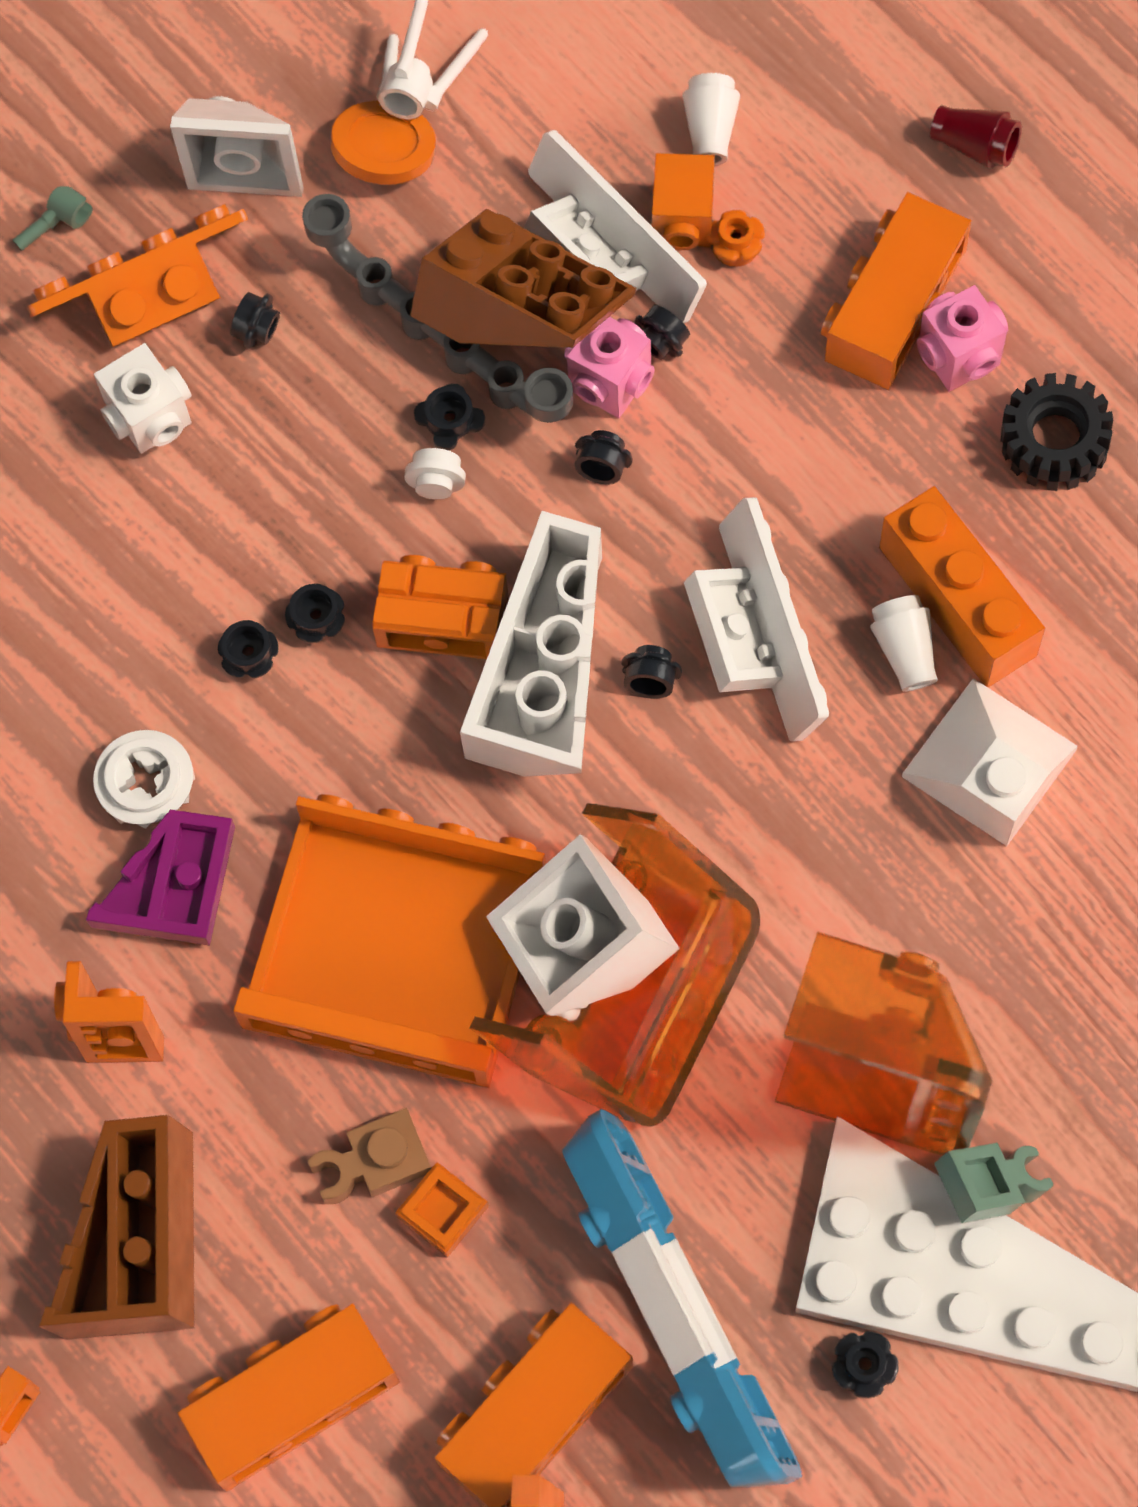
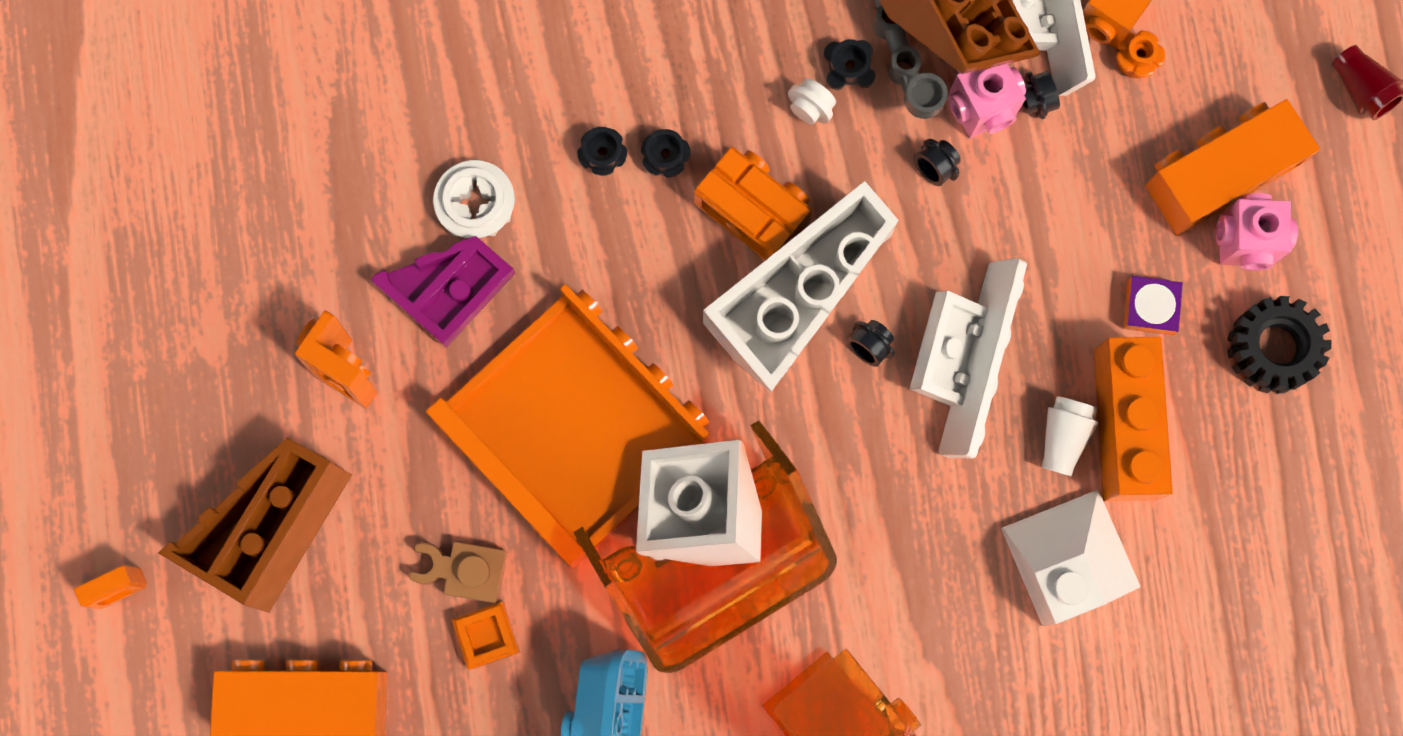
camera: 25 degrees right, 10 degrees up
none -> tile [1123,276,1183,335]

